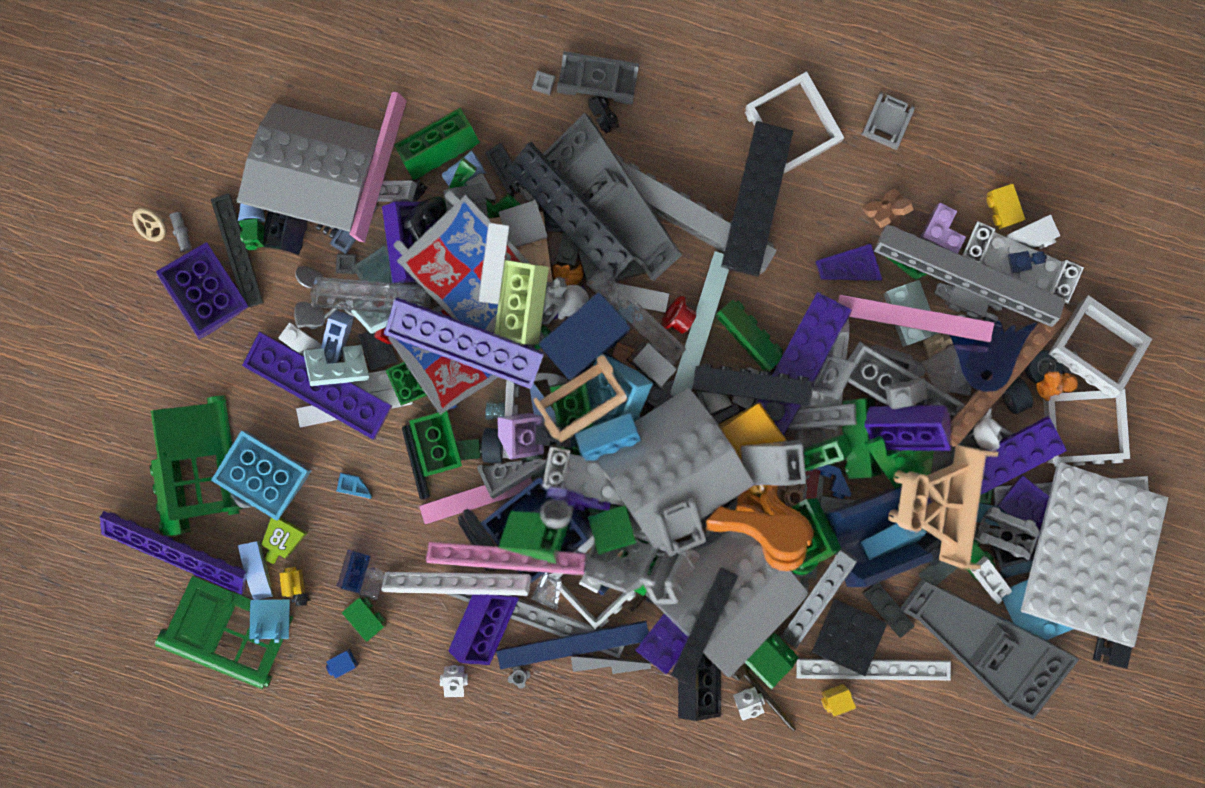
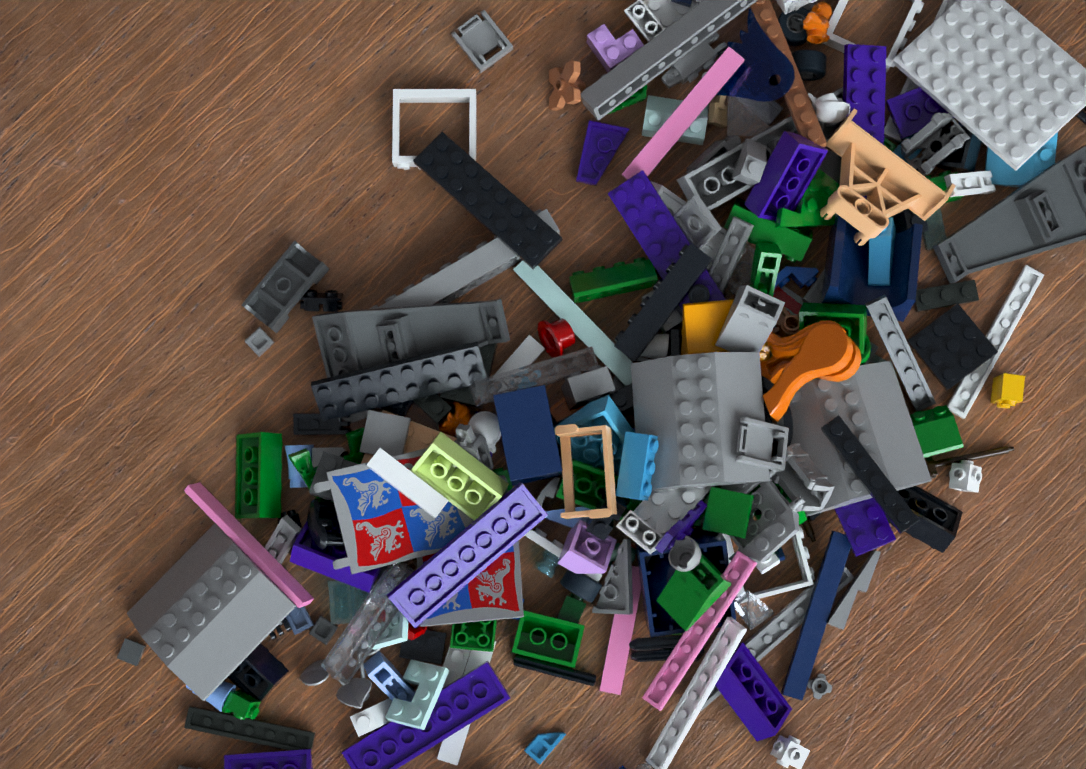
camera: 55 degrees left, 5 degrees down
none -> dark grey tile [117,638,146,666]

